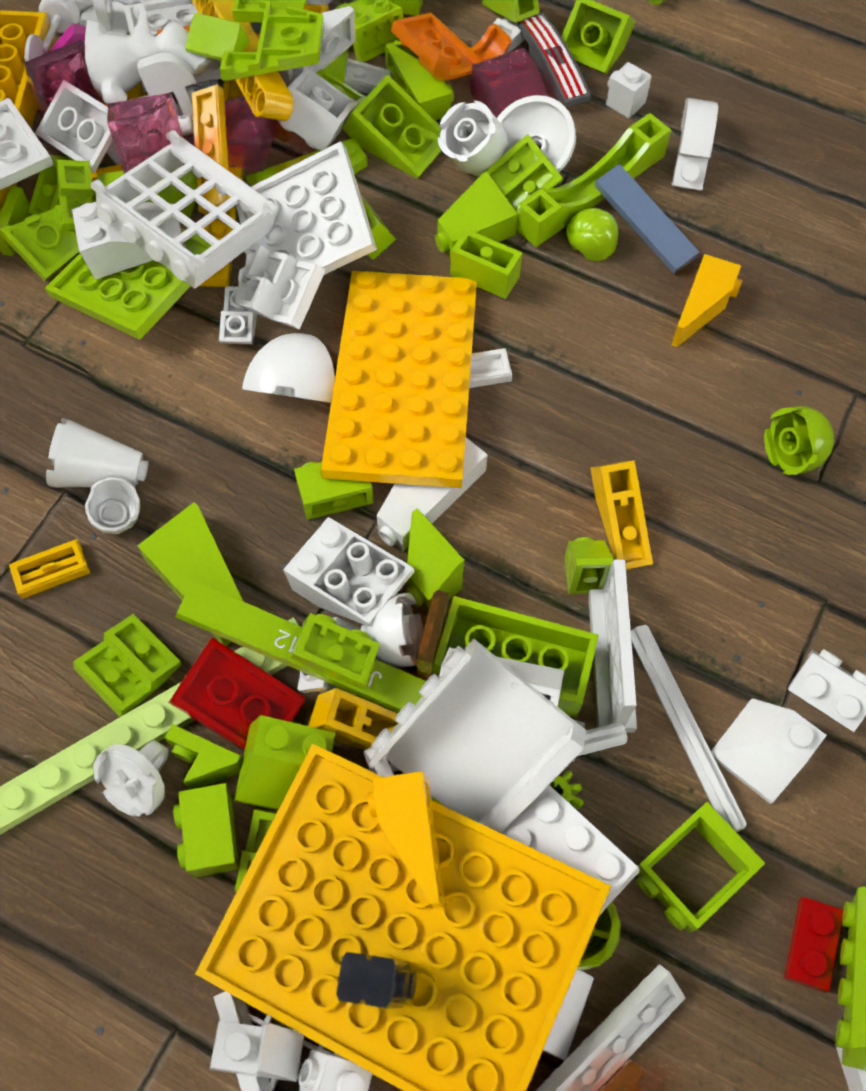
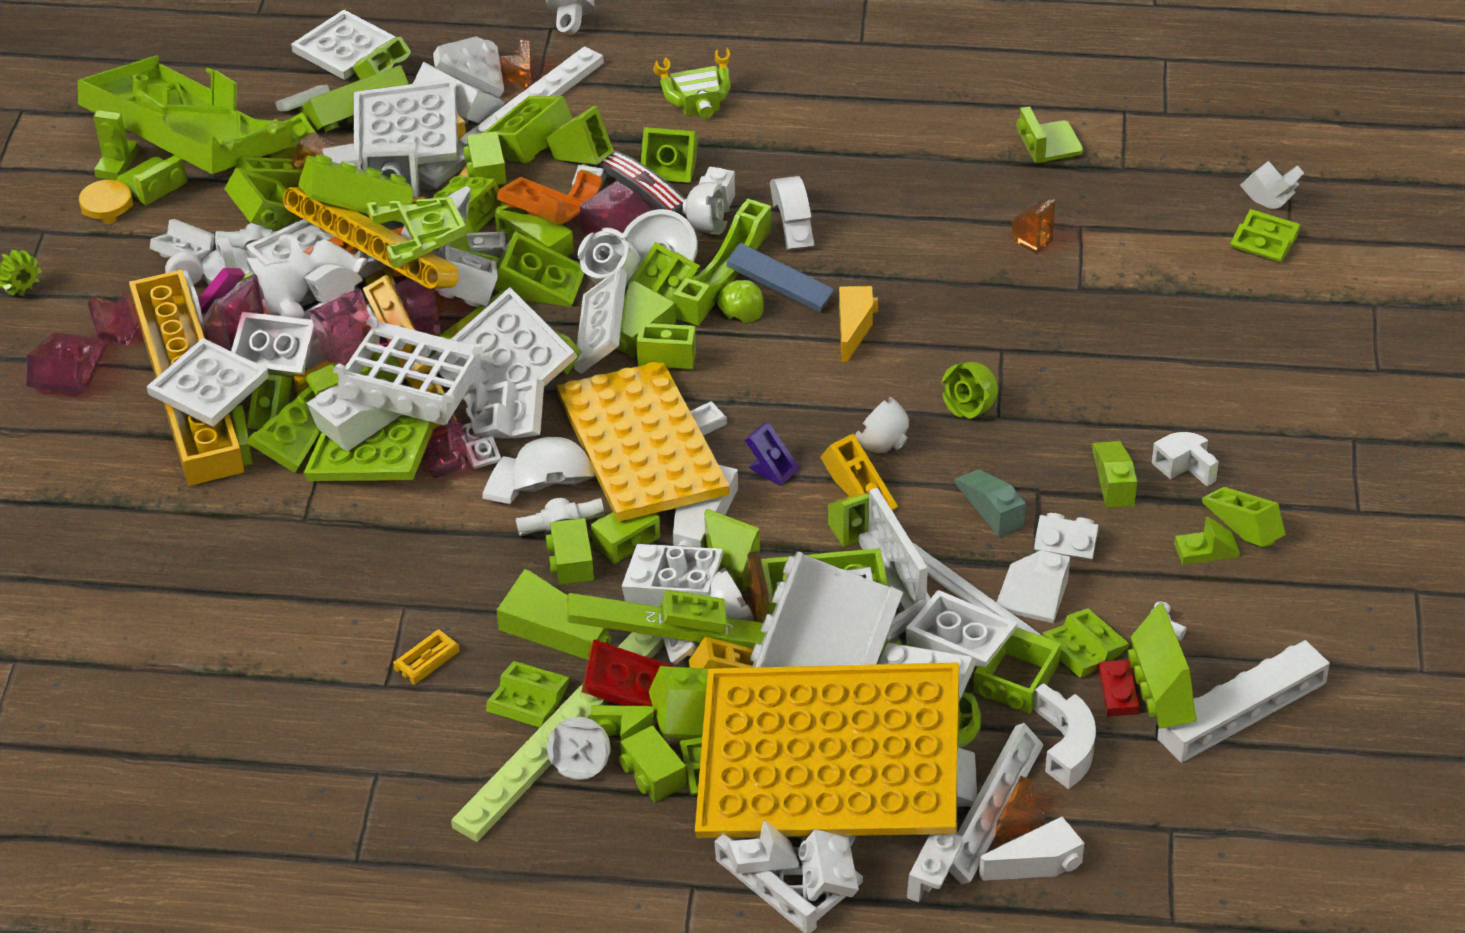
camera: 20 degrees left, 20 degrees down
white cone [46,418,149,488] -> none
lime slope [57,160,93,230] -> none
white hair [85,477,140,534] -> none
lime slope [185,13,250,61] -> none
black brick [336,952,417,1009] -> none
yellow slope [368,771,445,907] -> none
none -> clear pink bracket [426,415,468,479]
none -> white slope [482,456,519,504]
none -> white pin [515,498,605,537]
none -> lime brick [546,518,594,585]
none -> white tile [574,268,627,374]
none -> white cylinder [683,182,729,235]
none -> dark purple slope [744,422,800,485]
none -> white cylinder [855,397,909,454]
none -> white slope [906,590,1017,667]
none -> sand green slope [954,469,1026,537]
none -> white arch [1033,683,1096,789]
none -> lime slope [1041,608,1129,678]

